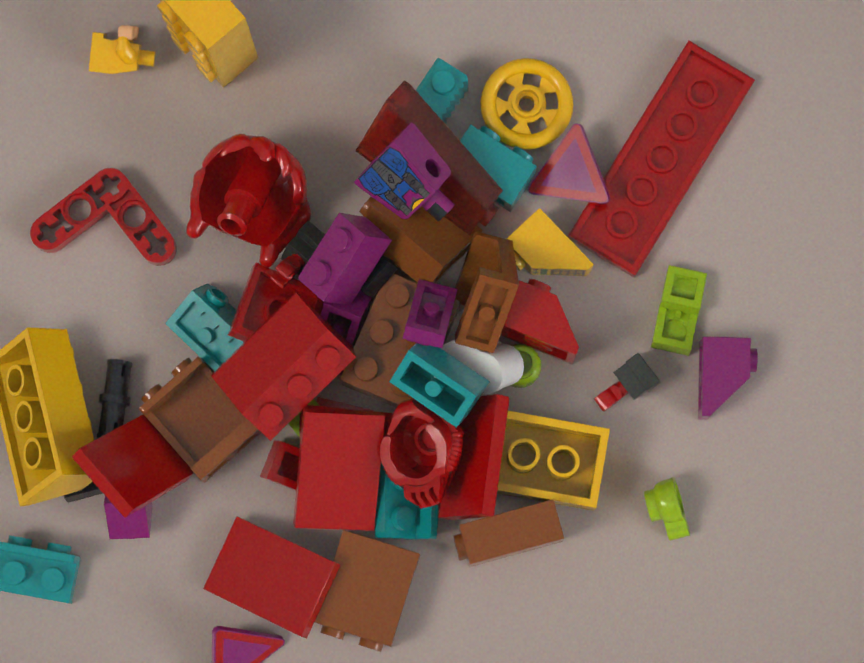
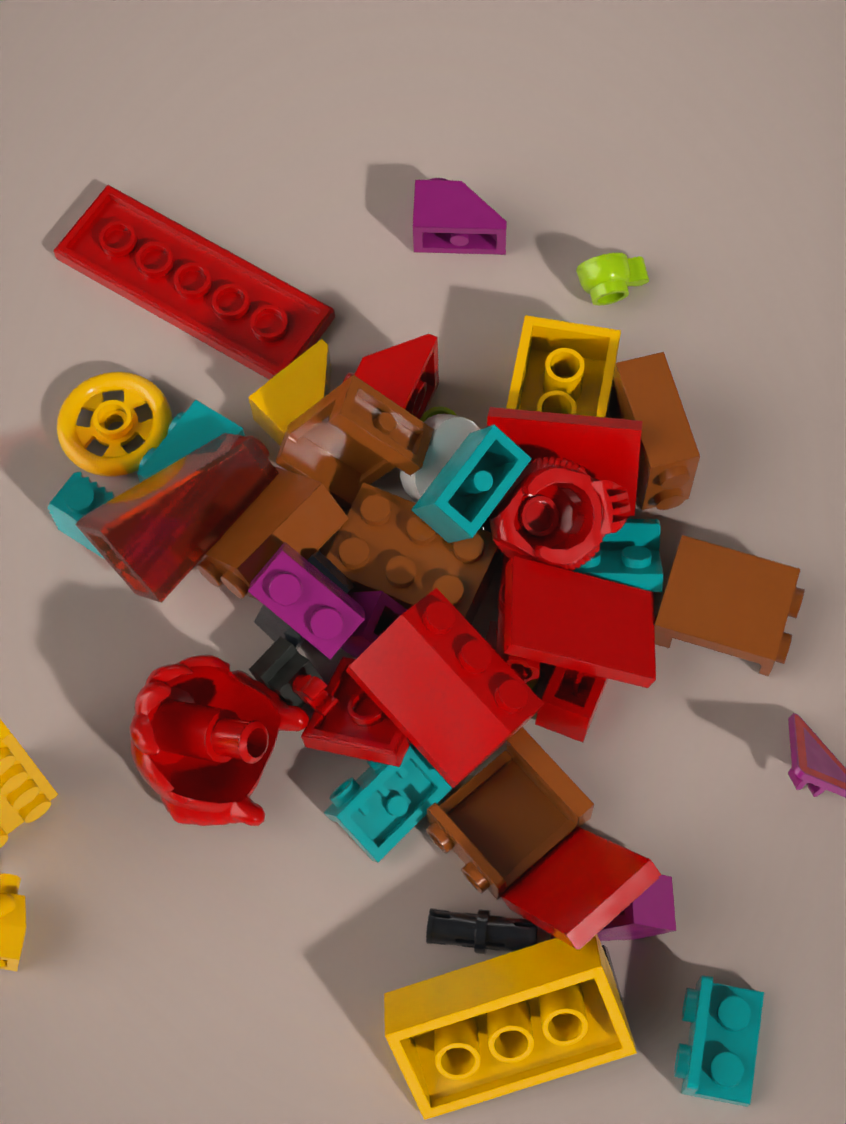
camera: 90 degrees left, 15 degrees down
red beam [30,168,177,266] -> none
red tile [203,517,340,639] -> none
torso [354,122,455,222] -> none
magenta slope [403,279,457,348] -> none
piece [528,123,610,204] -> none
pearl dark grey piece [594,353,661,412] -> none
lime slope [650,265,707,356] -> none

